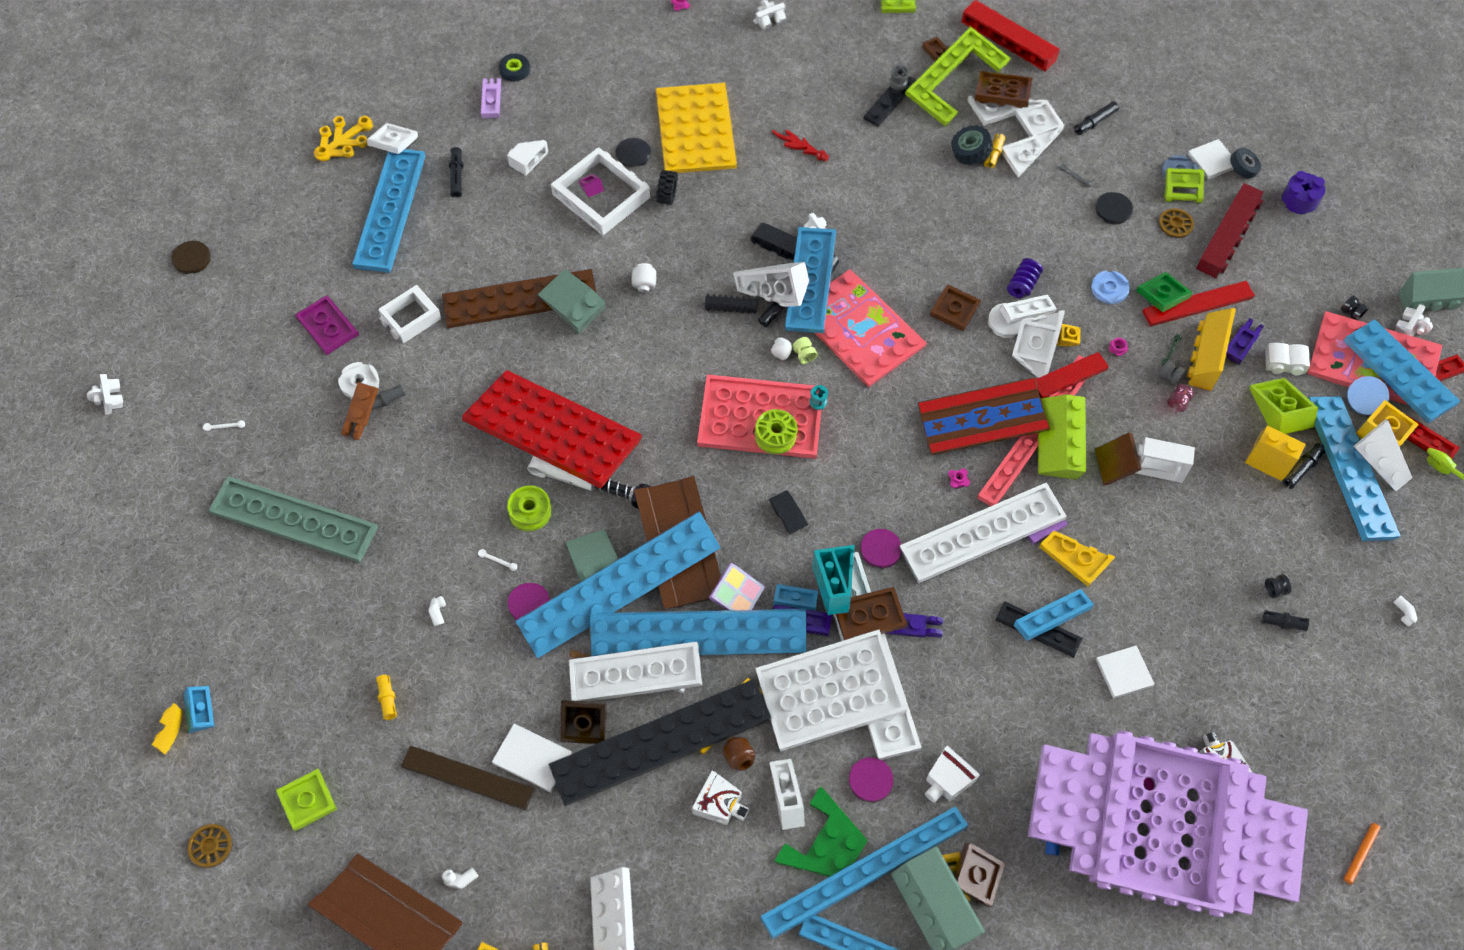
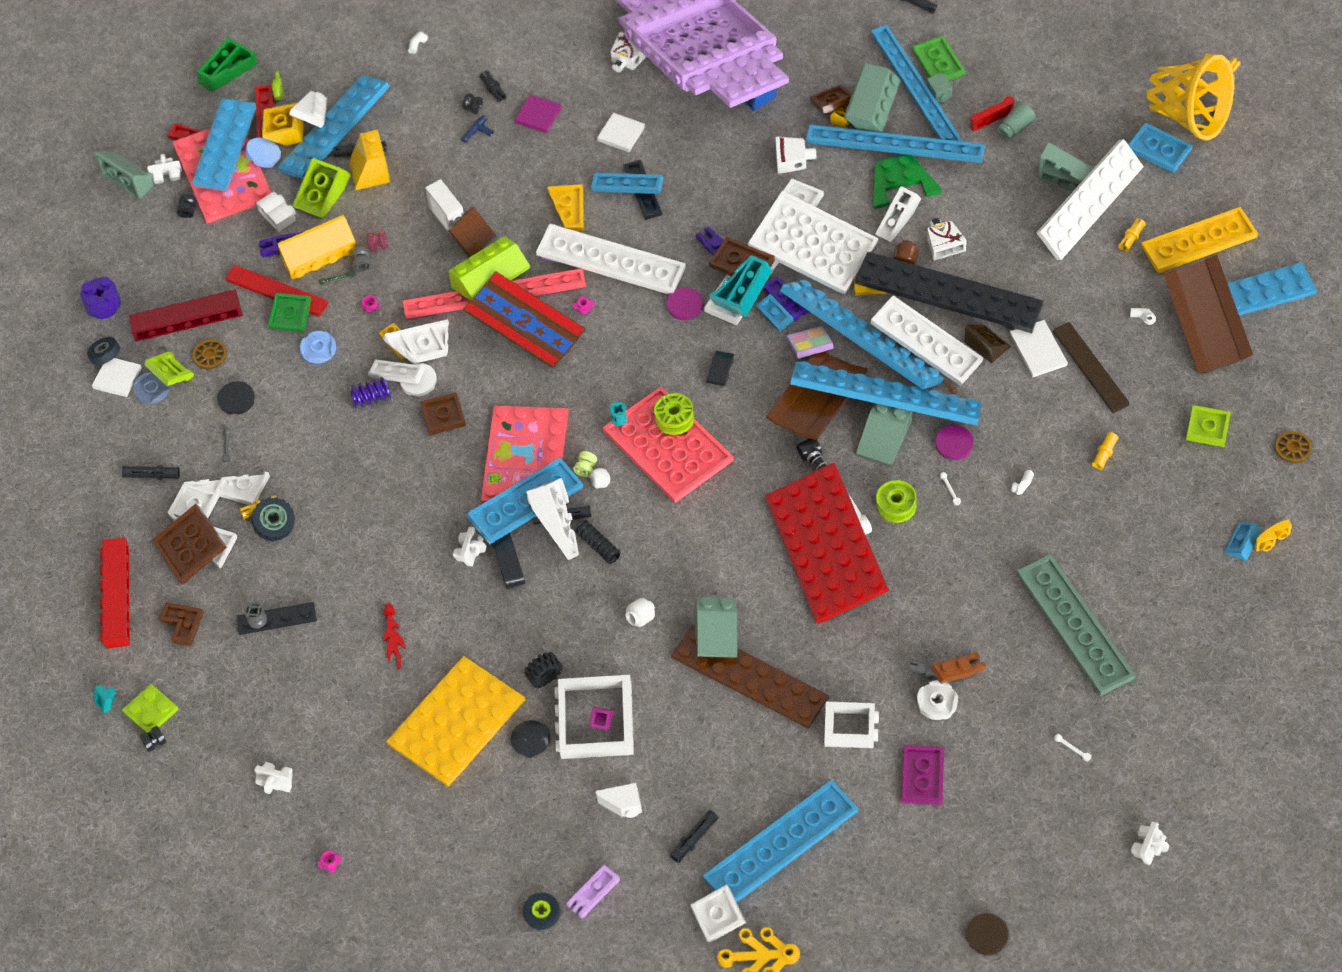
camera: 130 degrees left, 5 degrees down
magenta tile [849,757,893,803] -> none
lime plate [905,27,1011,127] -> none
red tile [1035,352,1109,399] -> none
none -> dark blue piece [461,115,494,143]
none -> magenta tile [515,95,562,133]

